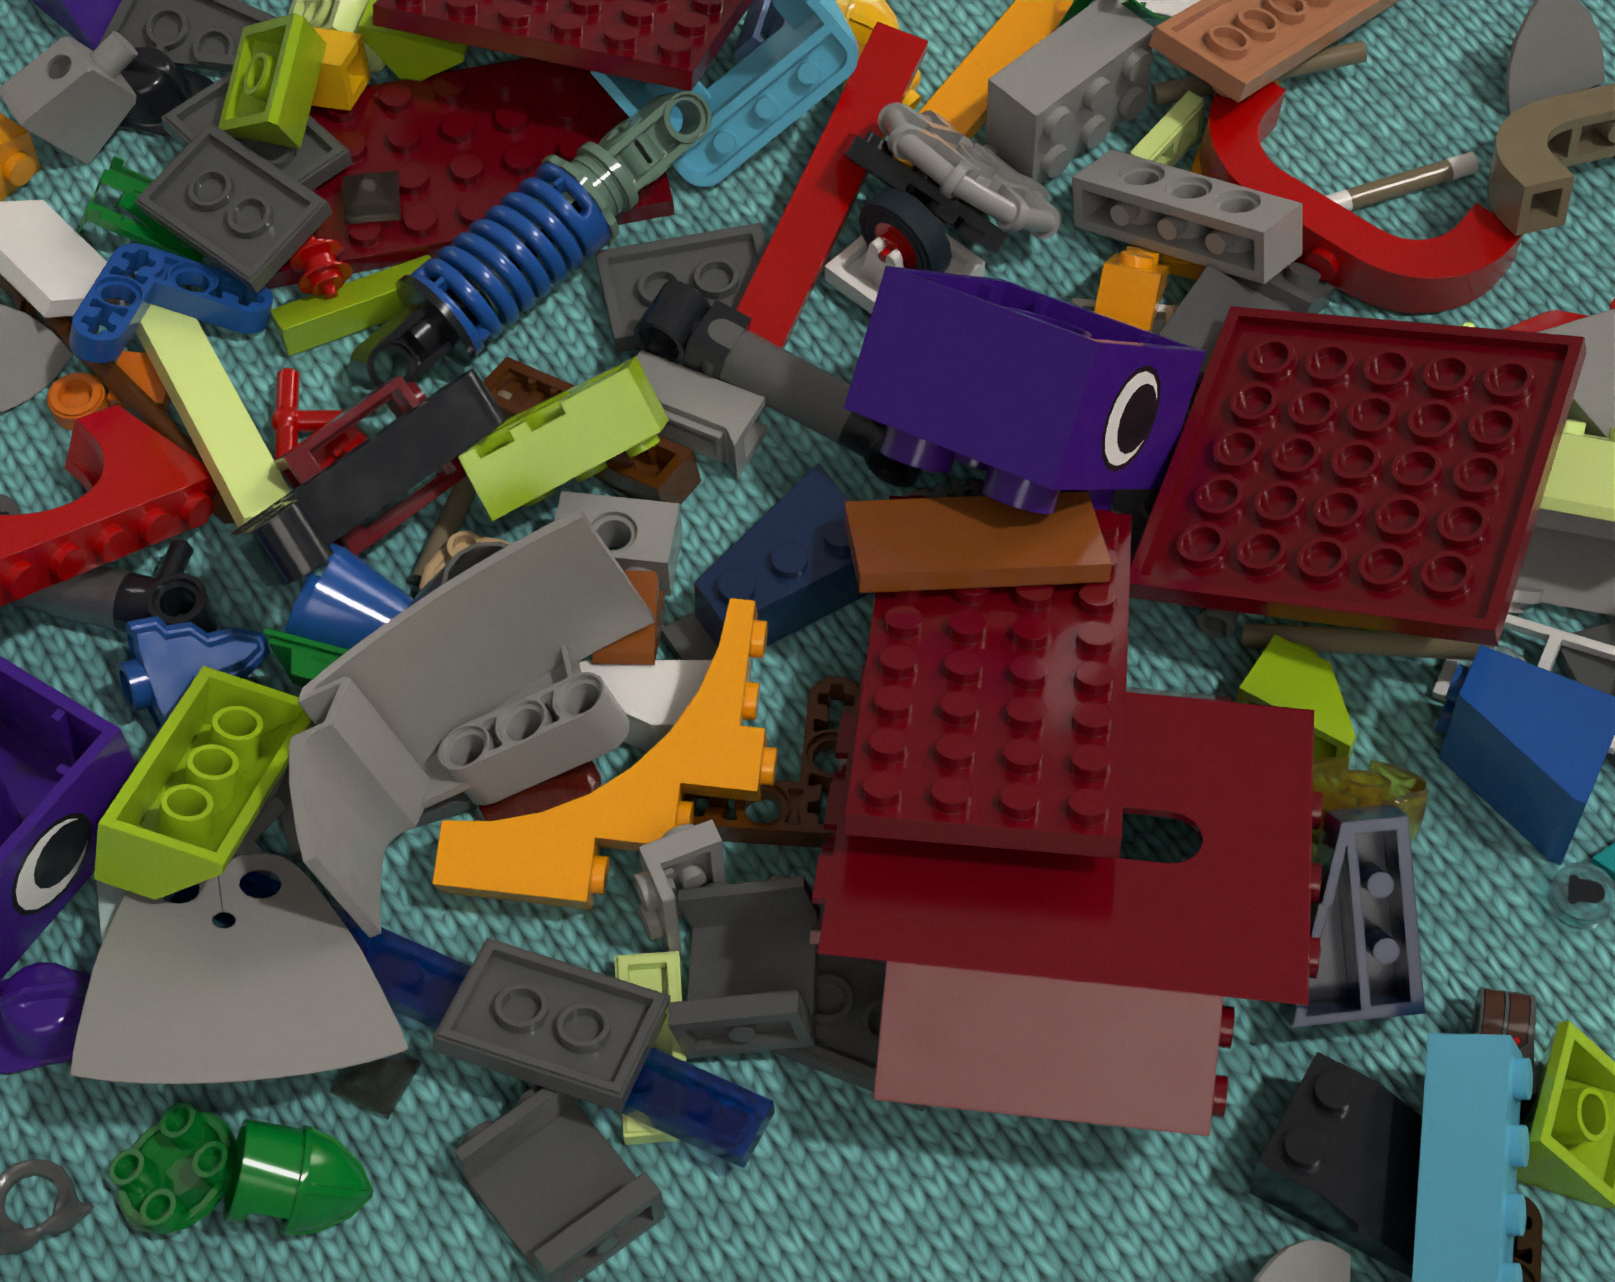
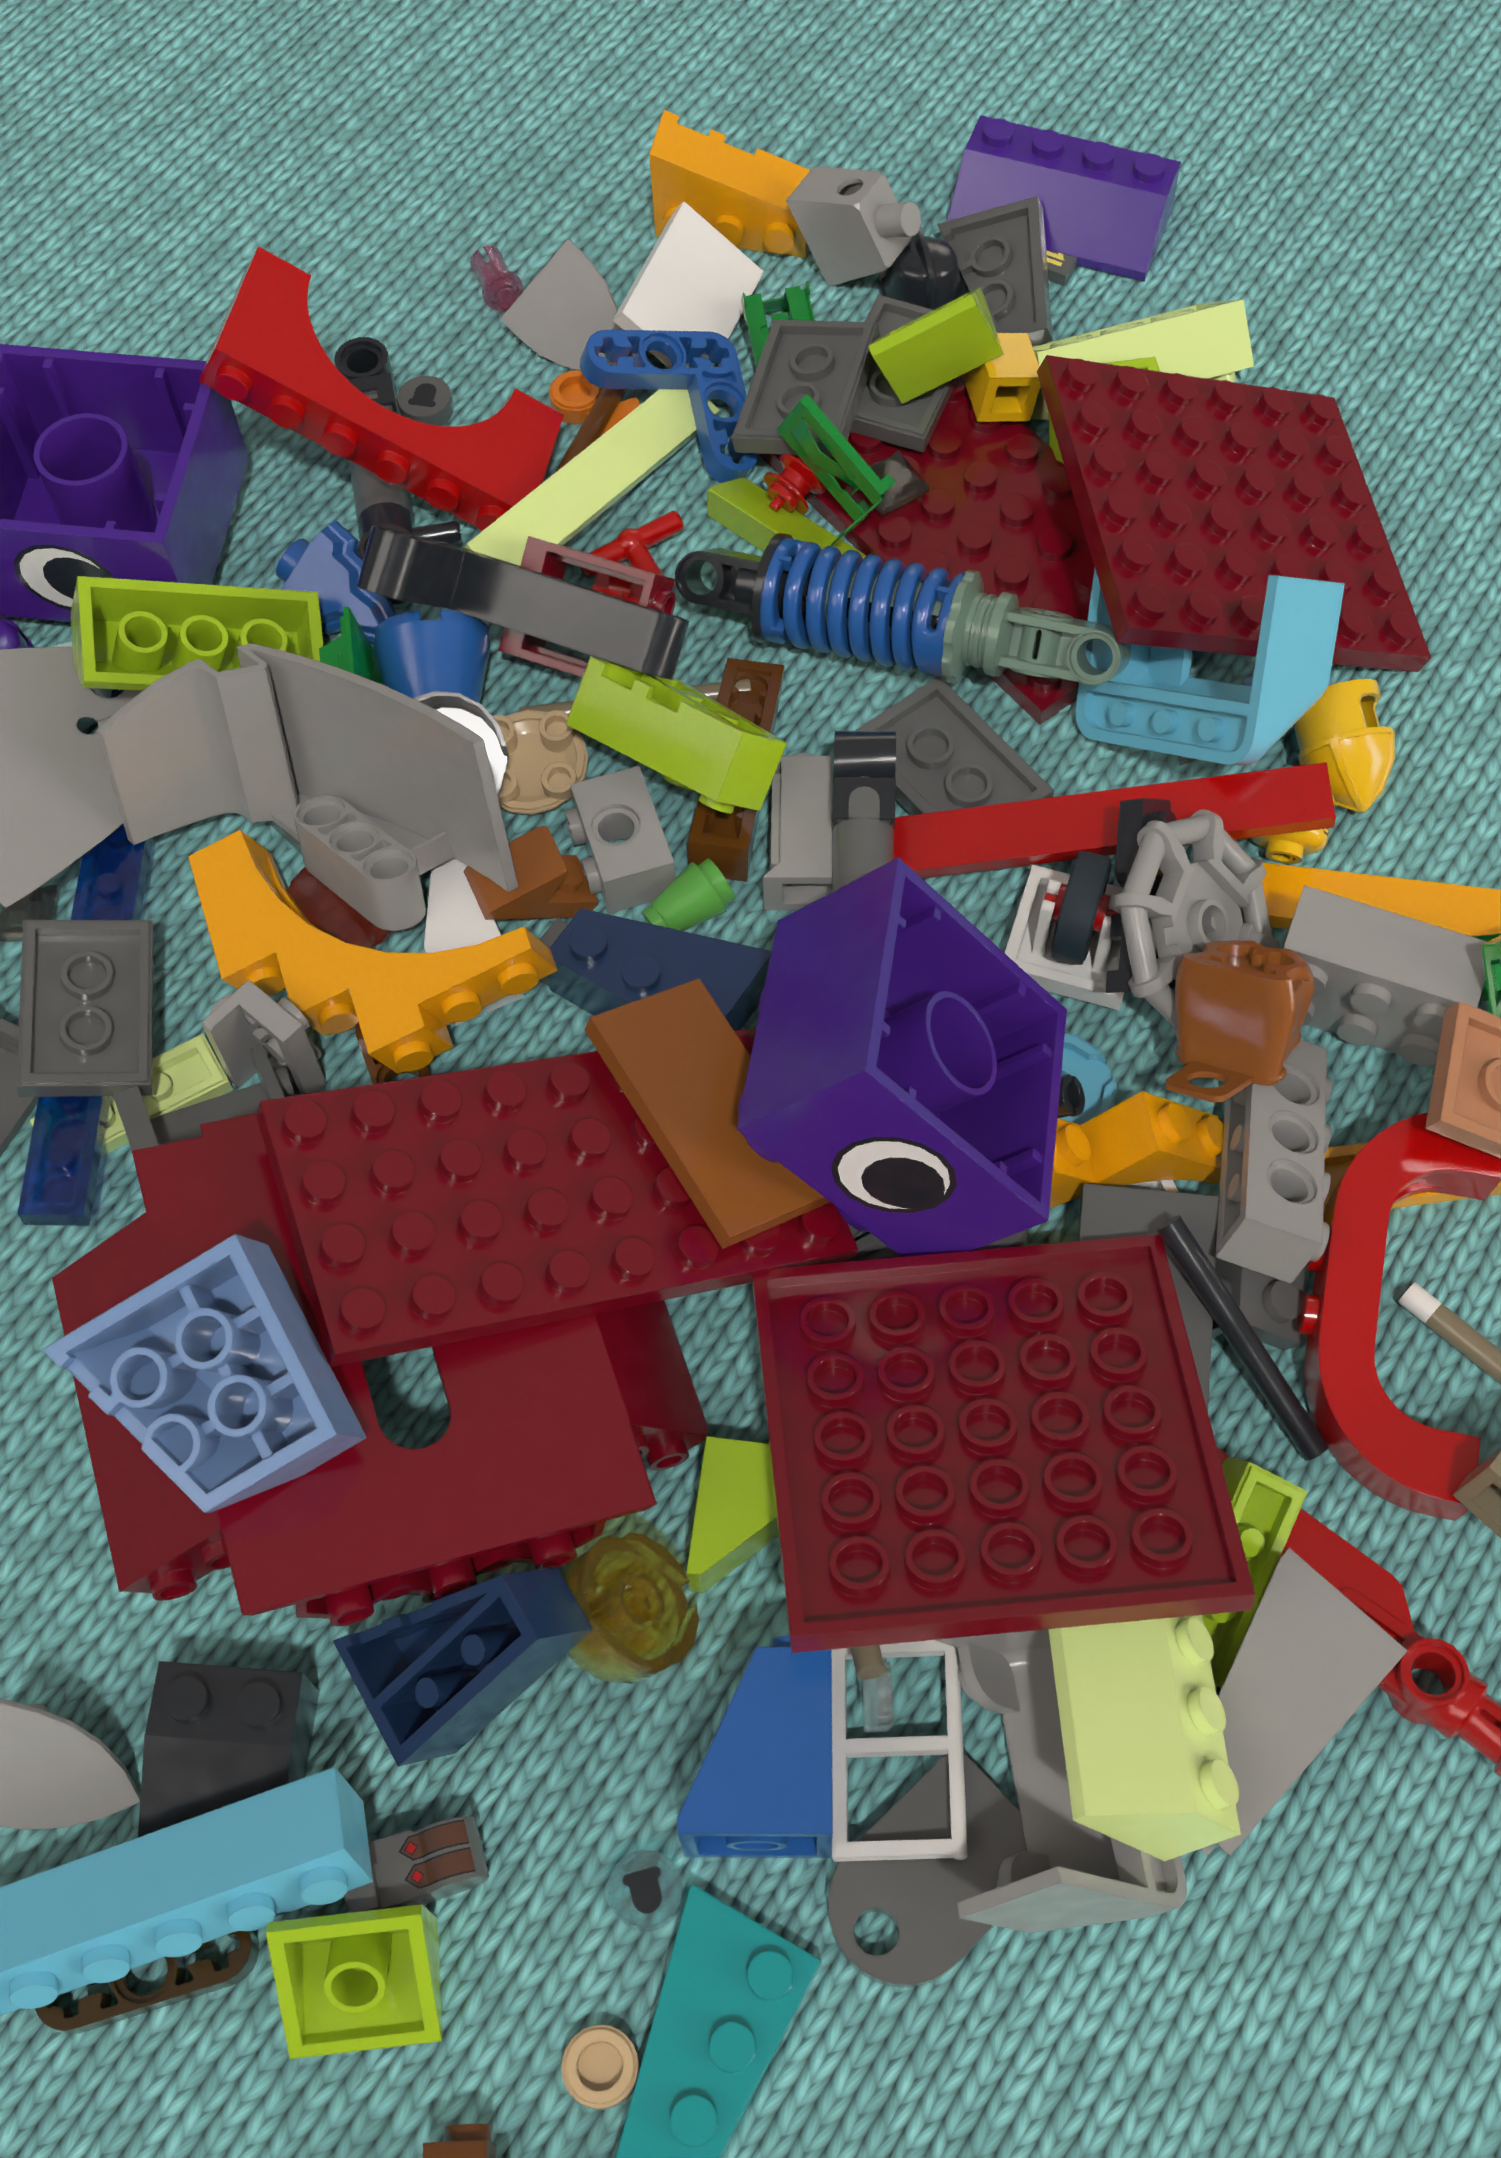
camera: 65 degrees right, 5 degrees up
yellowish green tile [1130,90,1205,167] -> none
none -> medium blue wedge [42,1234,367,1513]
none -> bright green cone [641,858,736,931]
none -> green piece [776,394,896,546]
none -> black bar [1157,1215,1328,1461]
none -> dark orange piece [1165,940,1315,1102]

